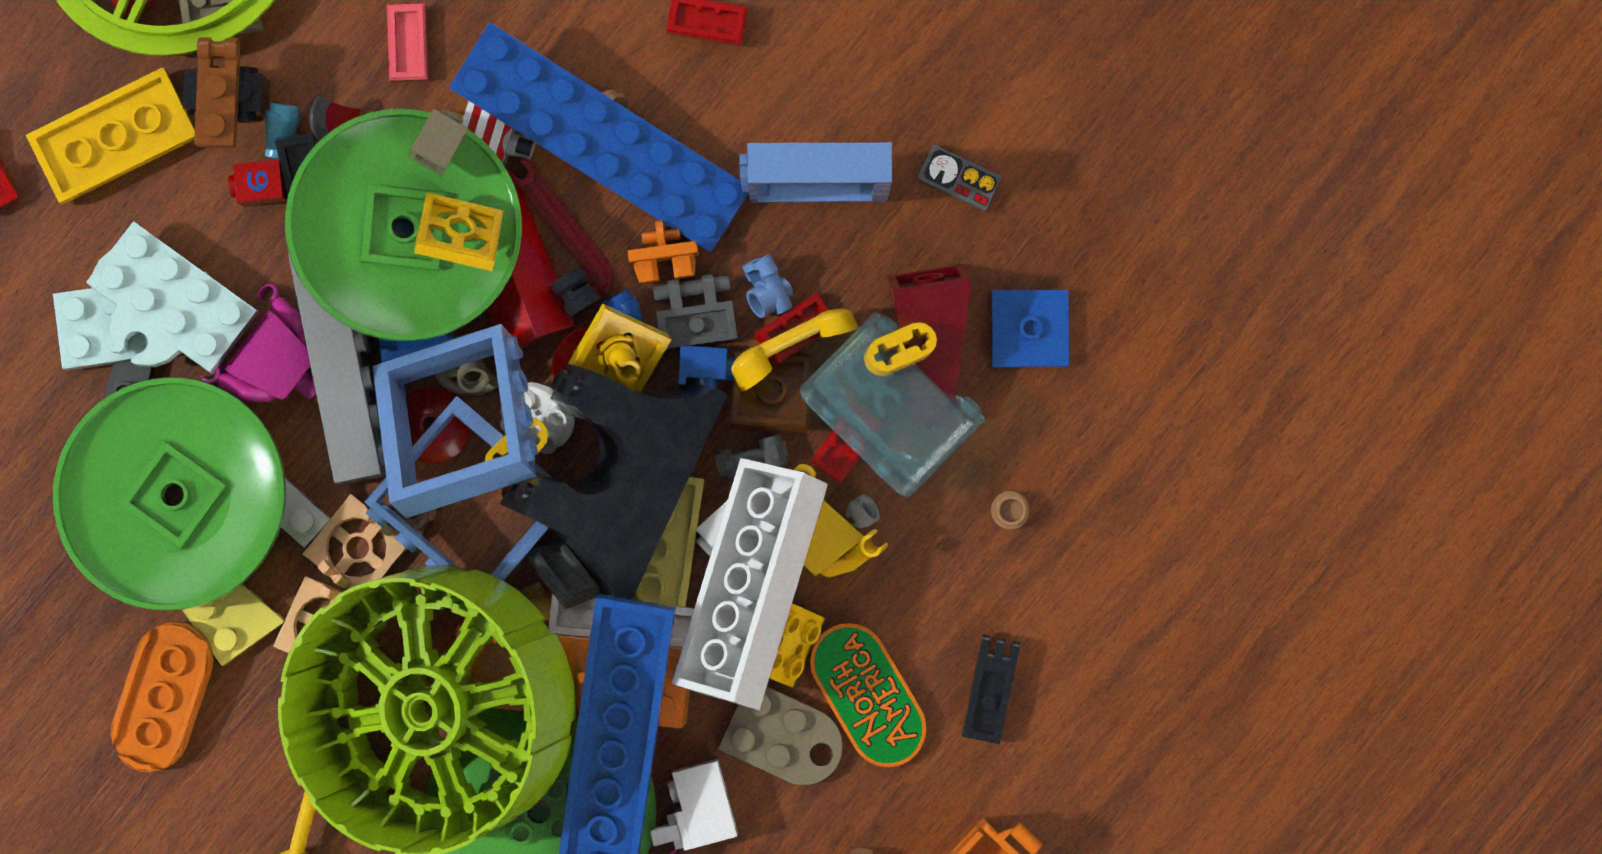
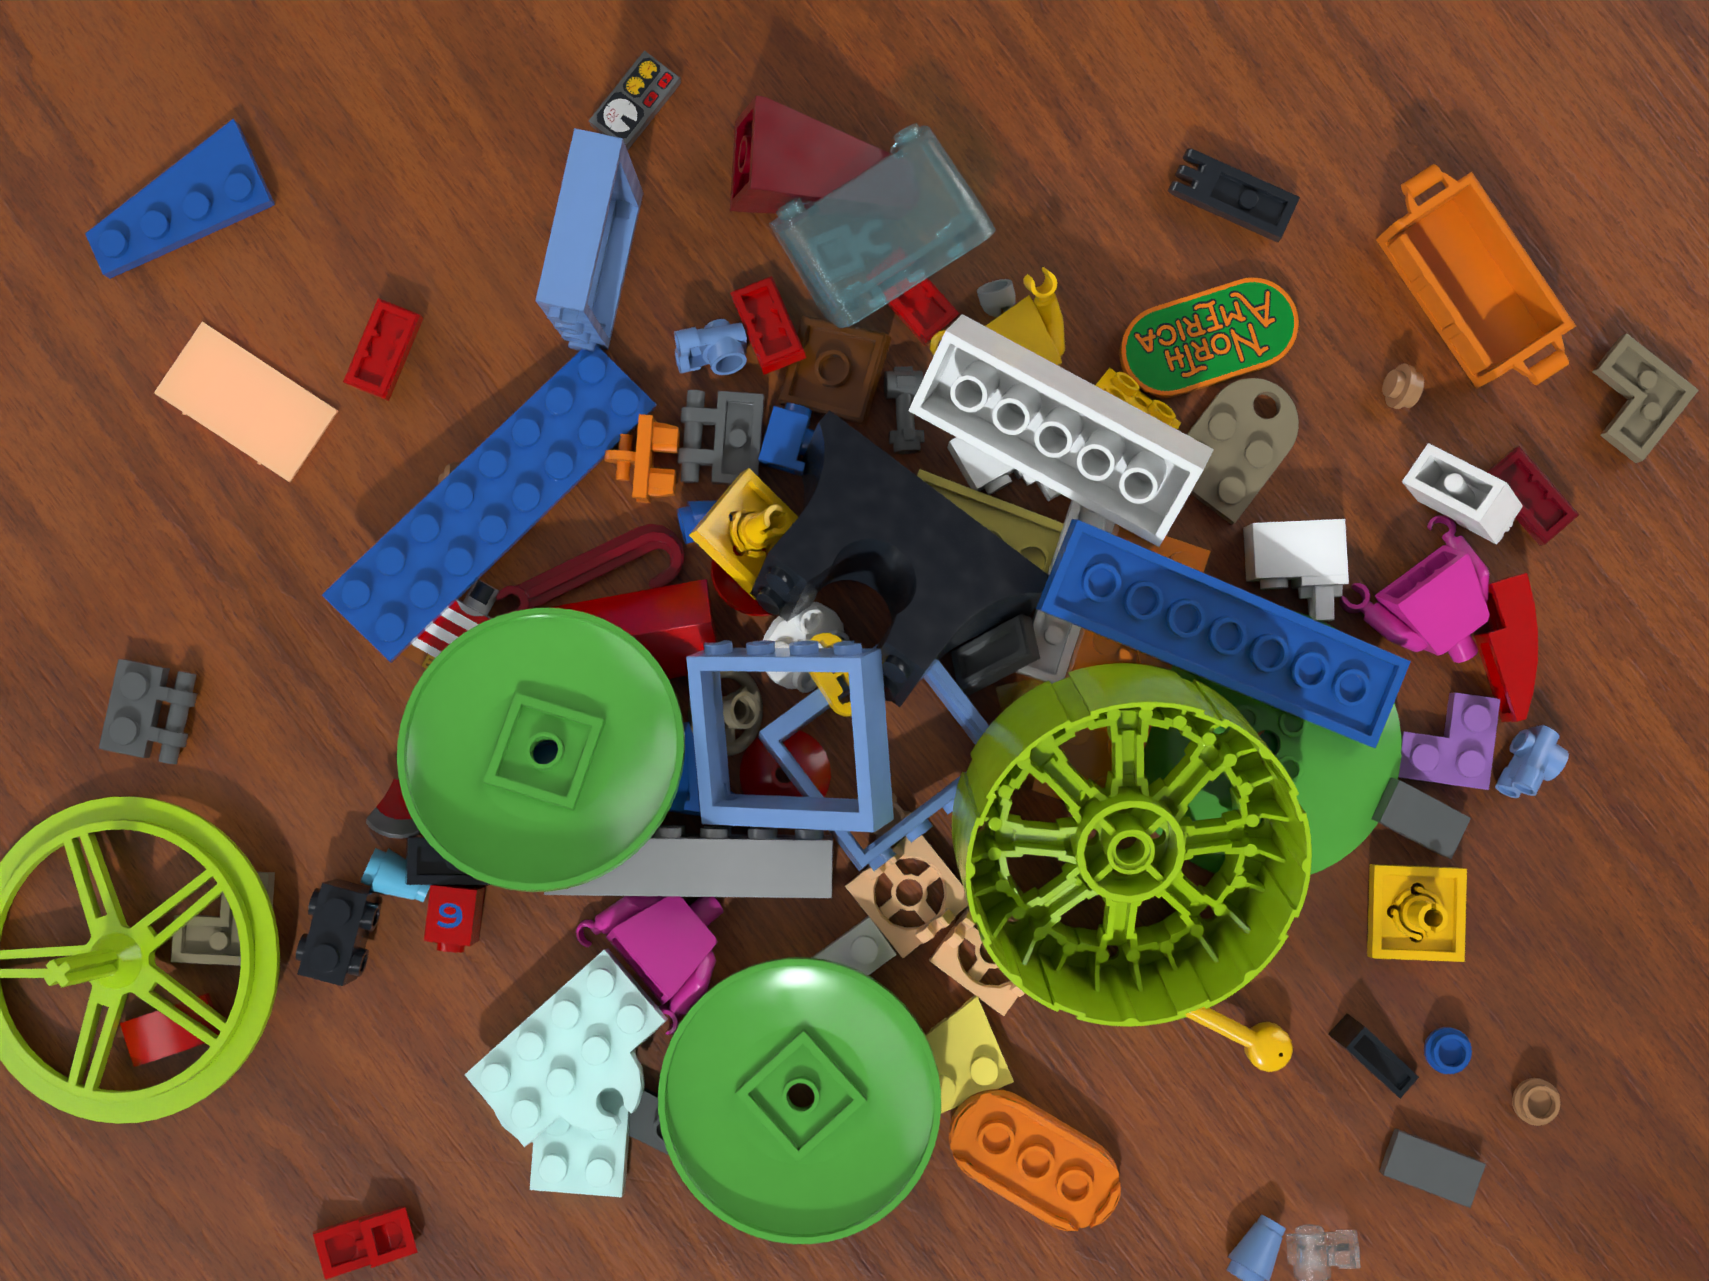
camera: 80 degrees left, 0 degrees up
yellow plate [26,67,195,205] -> none
dark orange plate [194,37,240,148] -> none
coral tile [387,3,429,83] -> none
dark tan brick [408,109,468,176] -> none
yellow piece [414,192,503,271] -> none
black wheel [550,265,602,318] -> none
yellow piece [731,308,859,392] -> none
yellow beam [864,322,937,376] -> none
blue plate [991,290,1069,367] -> none
medium nougat plate [991,491,1030,530] -> none

